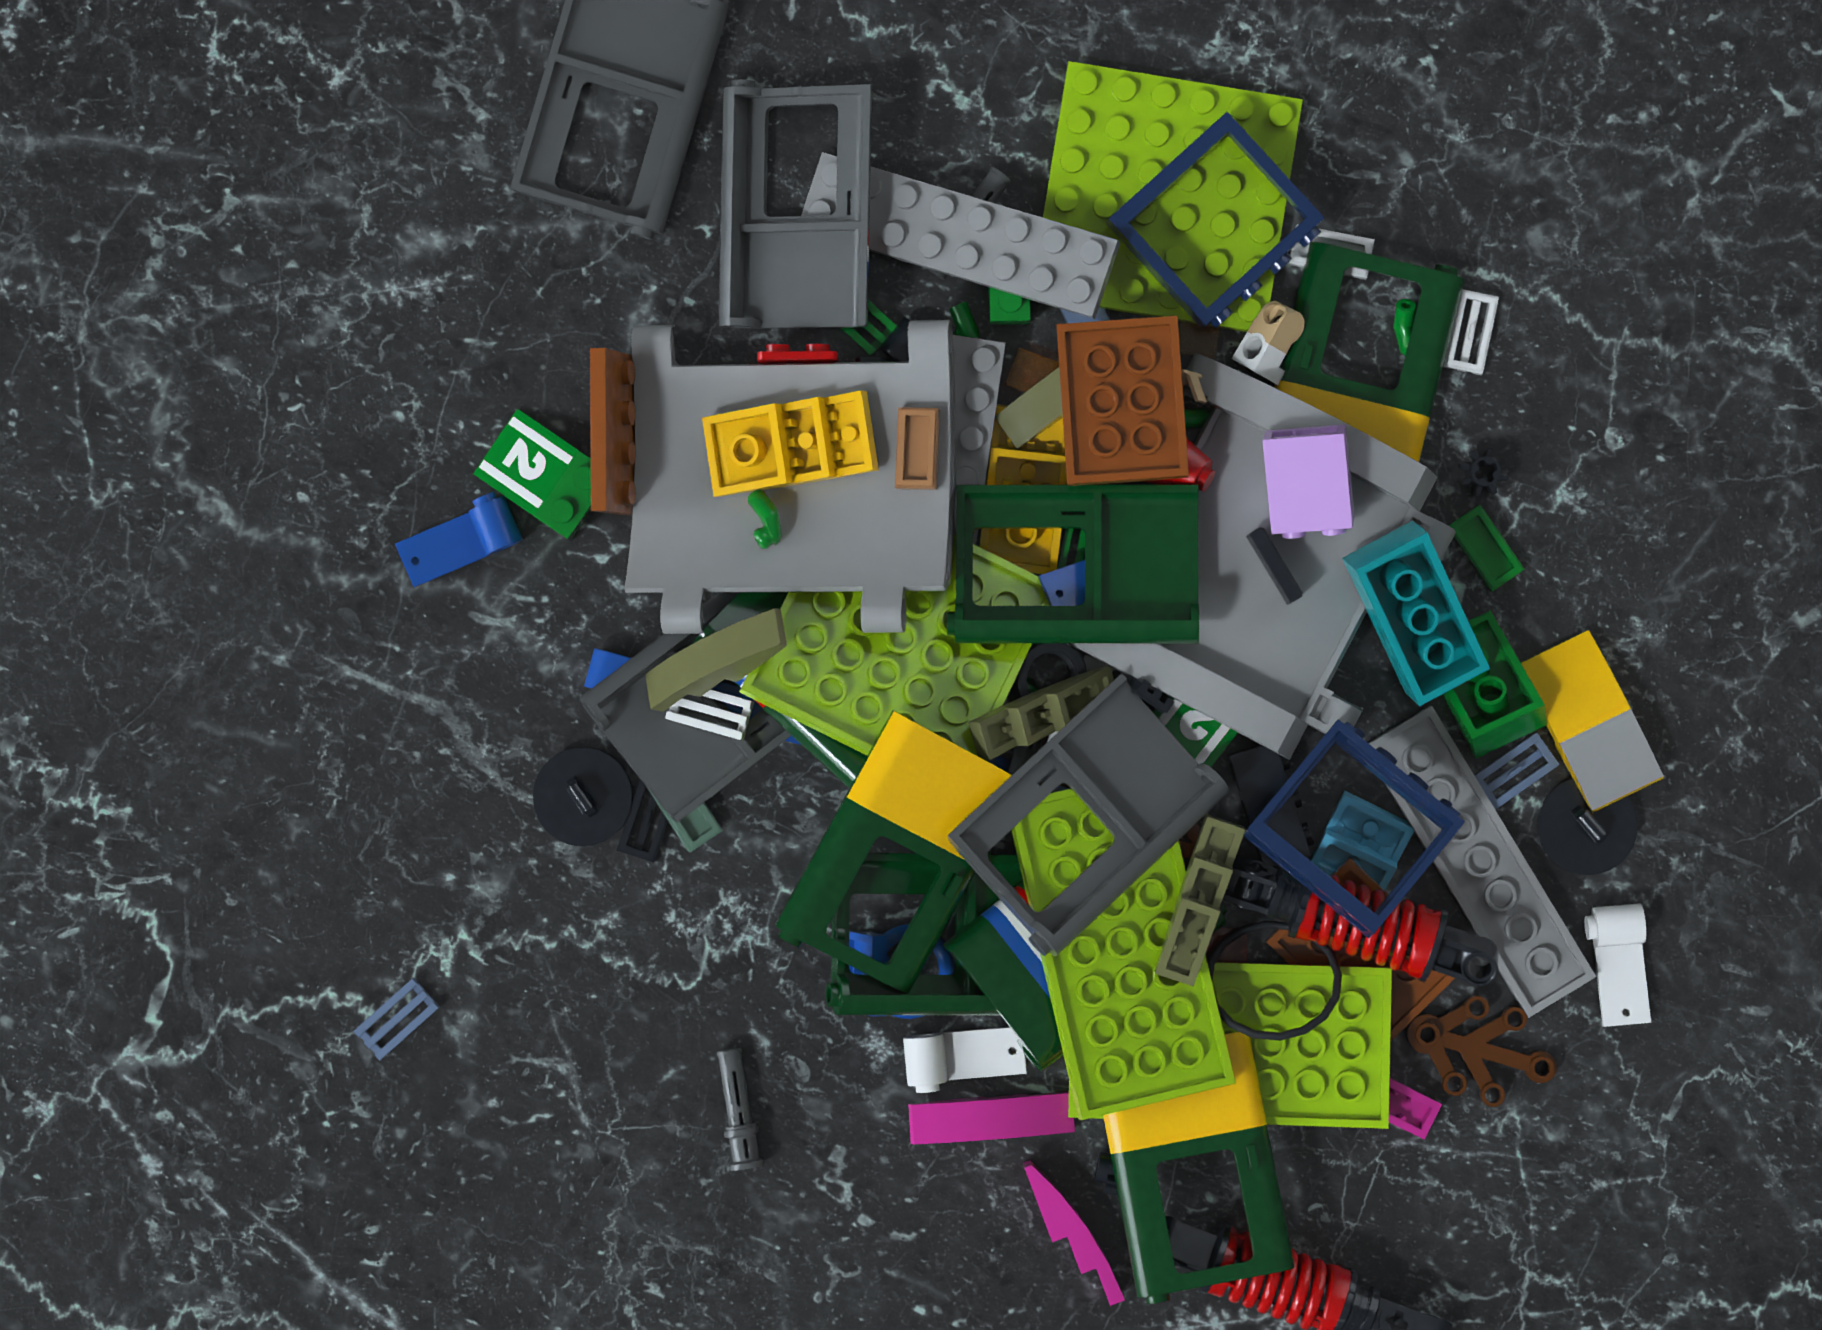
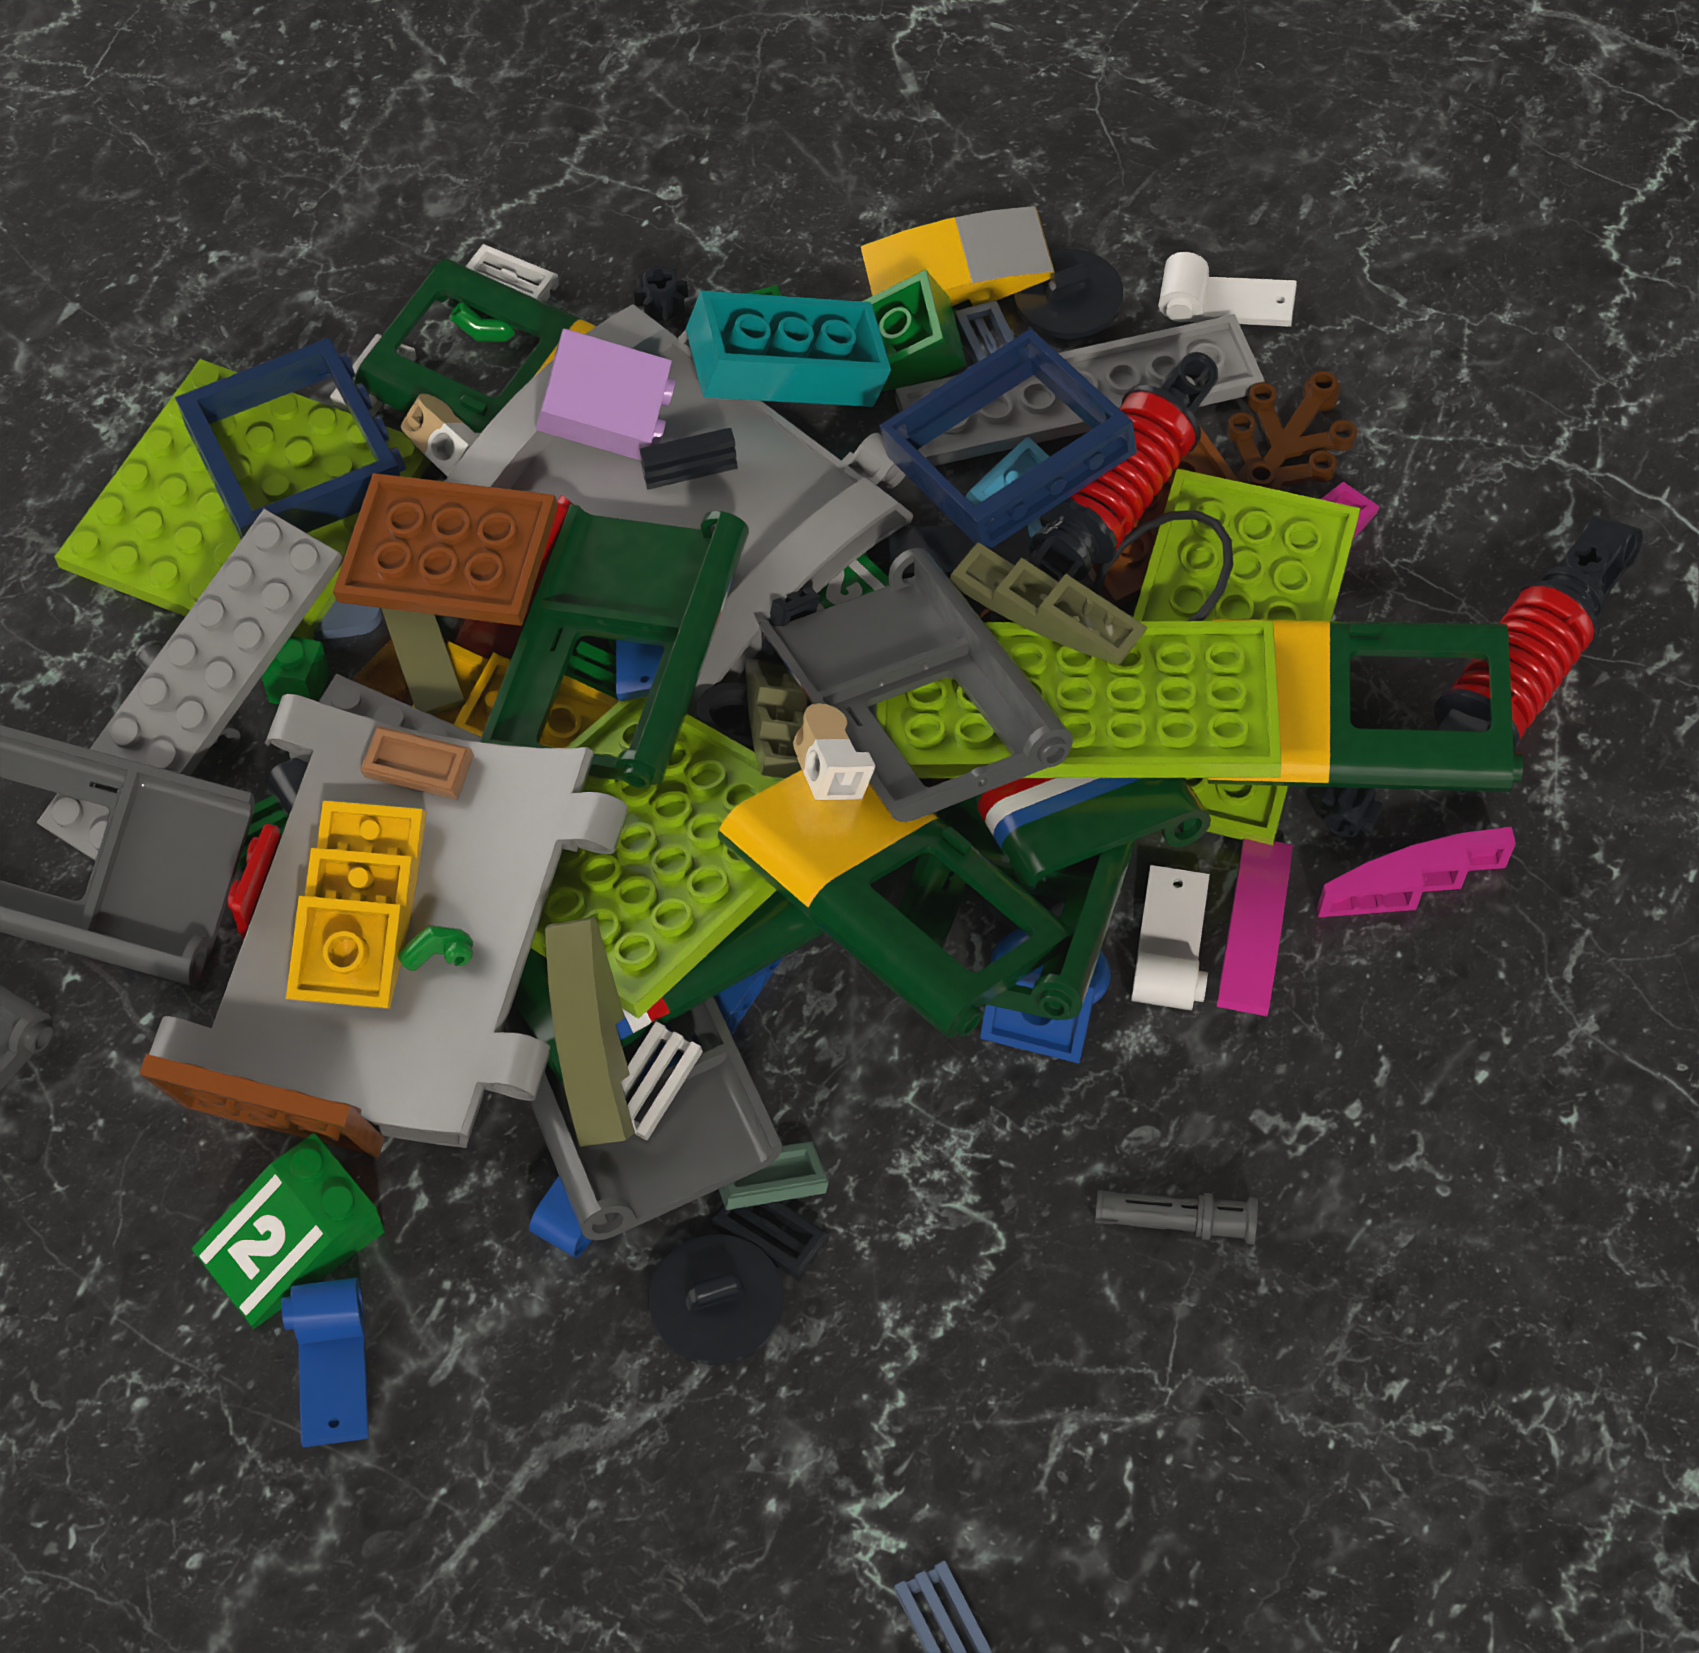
camera: 70 degrees left, 30 degrees down
none -> white leg [793,703,875,800]

